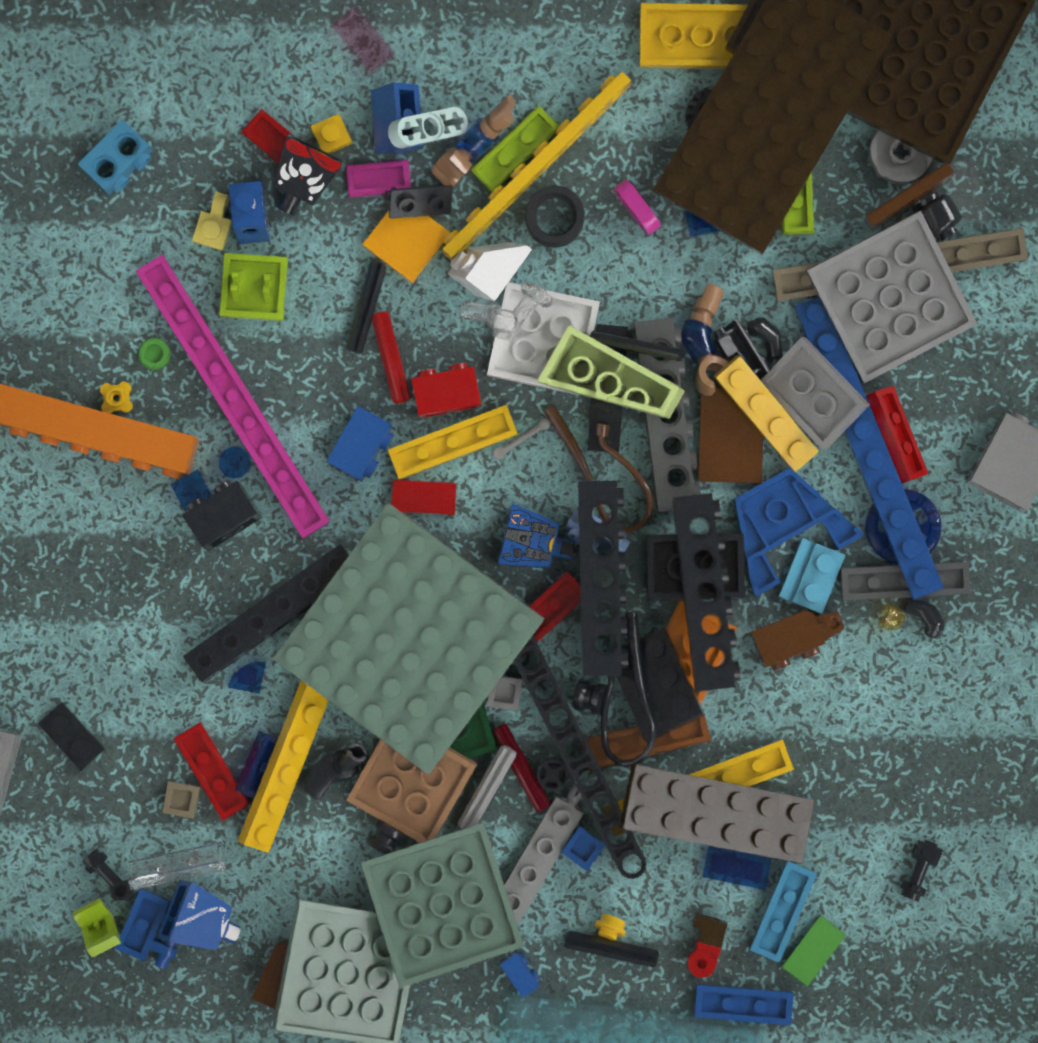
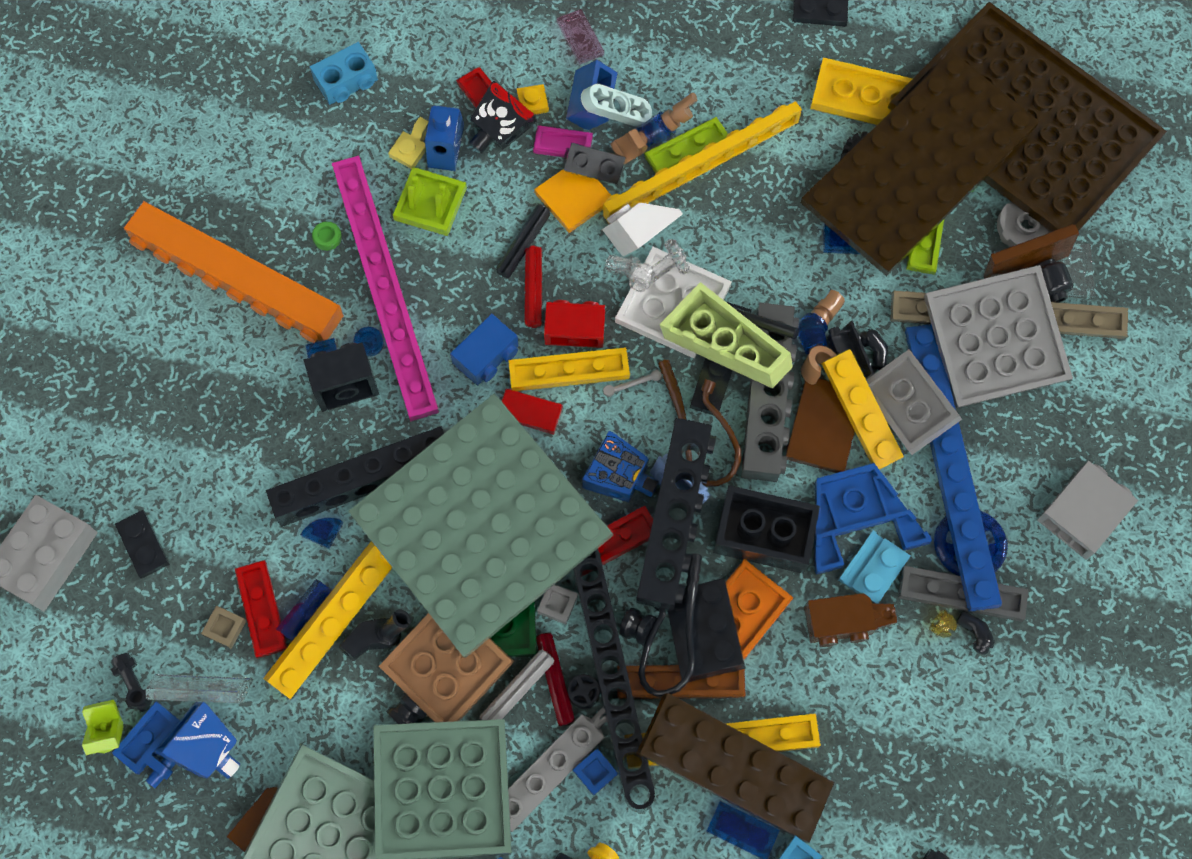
camera: 10 degrees right, 15 degrees down
yellow plate [100,381,133,414] -> none
black tyre [525,185,585,248] -> none
dark pink beam [613,179,661,236] -> none
black brick [672,493,741,692] -> none
red plate [866,386,929,484] -> none

